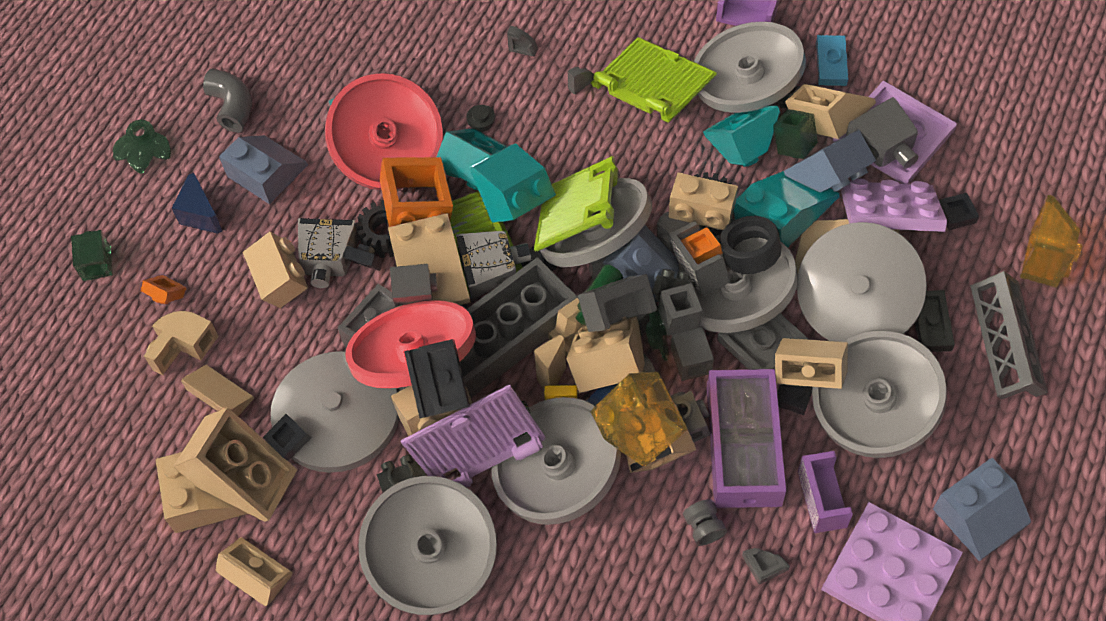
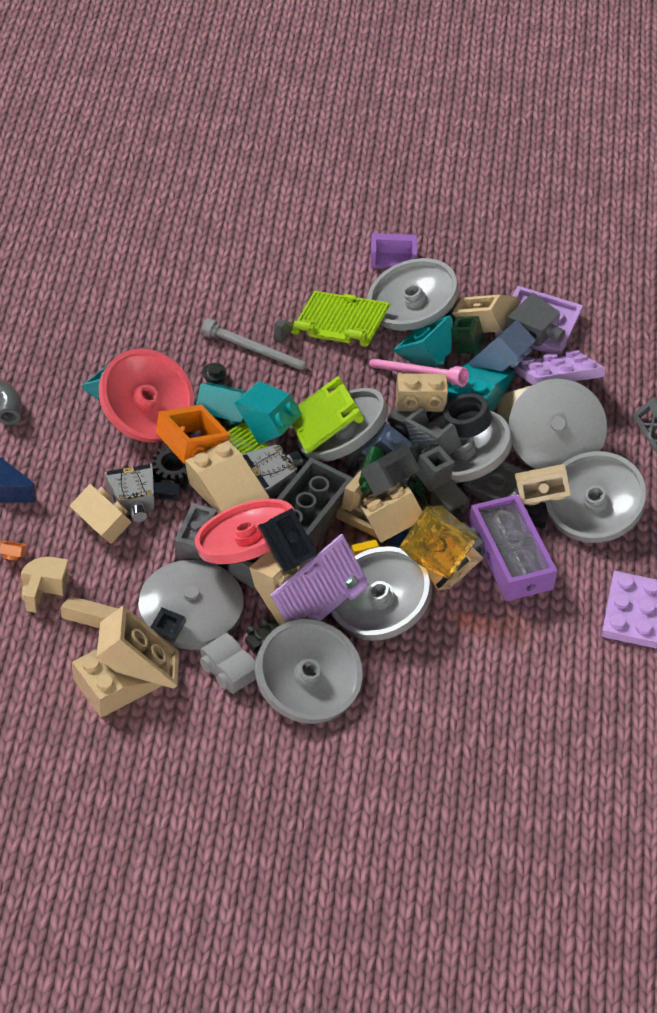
camera: 25 degrees left, 10 degrees down
tan slope [216,537,293,606] -> none
sand blue slope [219,135,308,204] -> none
dark grey brick [390,264,438,306] -> none
dark grey tile [507,26,538,56] -> none
tan slope [534,335,566,390] -> none
orange plate [681,227,723,264] -> none
dark grey wheel [683,499,727,546] -> none
dark grey tile [742,548,790,585] -> none
medium lavender panel [798,451,853,533] -> none
dark azure plate [816,35,848,86] -> none
pearl dark grey plate [915,290,955,352] -> none
black plate [939,193,979,230] -> none
none -> light grey brick [200,633,256,694]
none -> light grey piece [201,318,306,370]
none -> bright pink piece [369,358,469,387]

